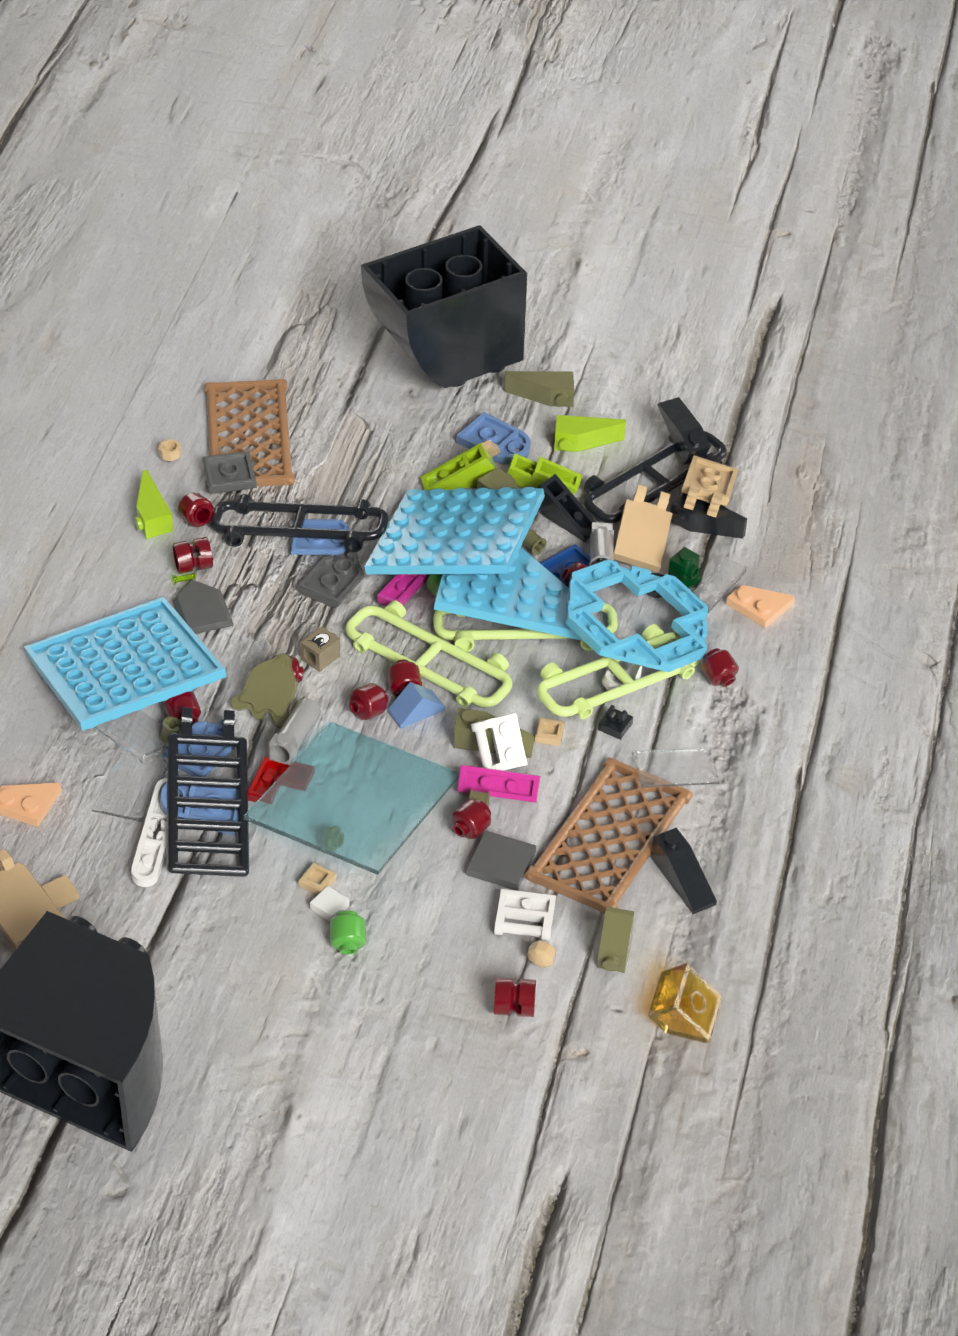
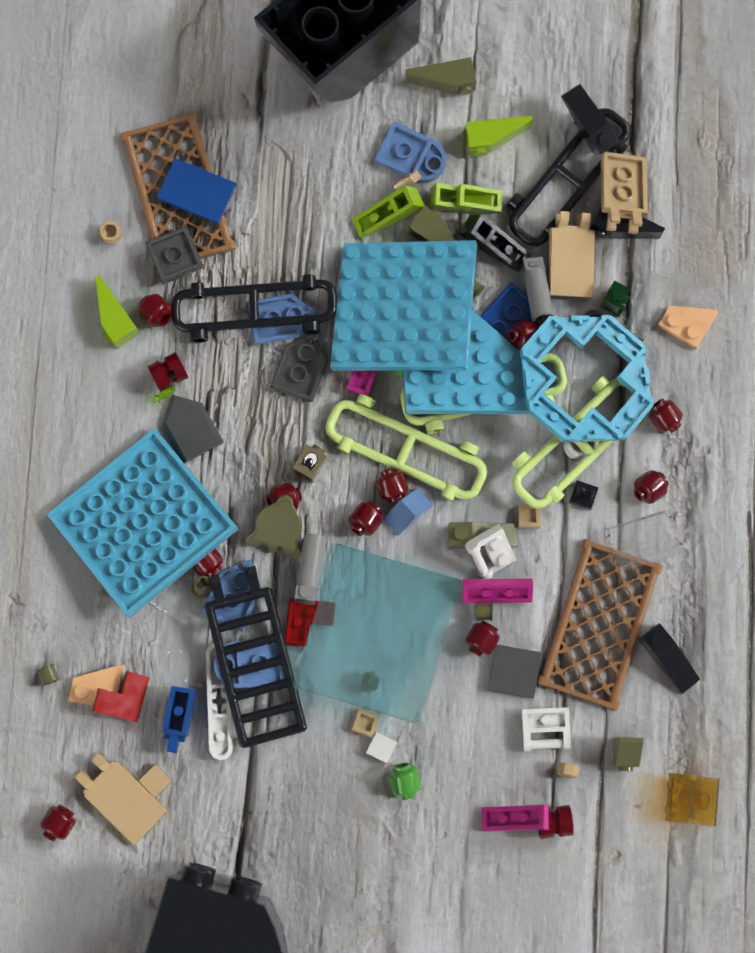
camera: 10 degrees left, 35 degrees up
none -> red tile [92,671,150,722]
none -> blue tile [157,158,237,225]
none -> blue hinge [163,685,197,754]
none -> dark pink plate [482,805,549,832]
none -> dark red head [634,470,669,504]

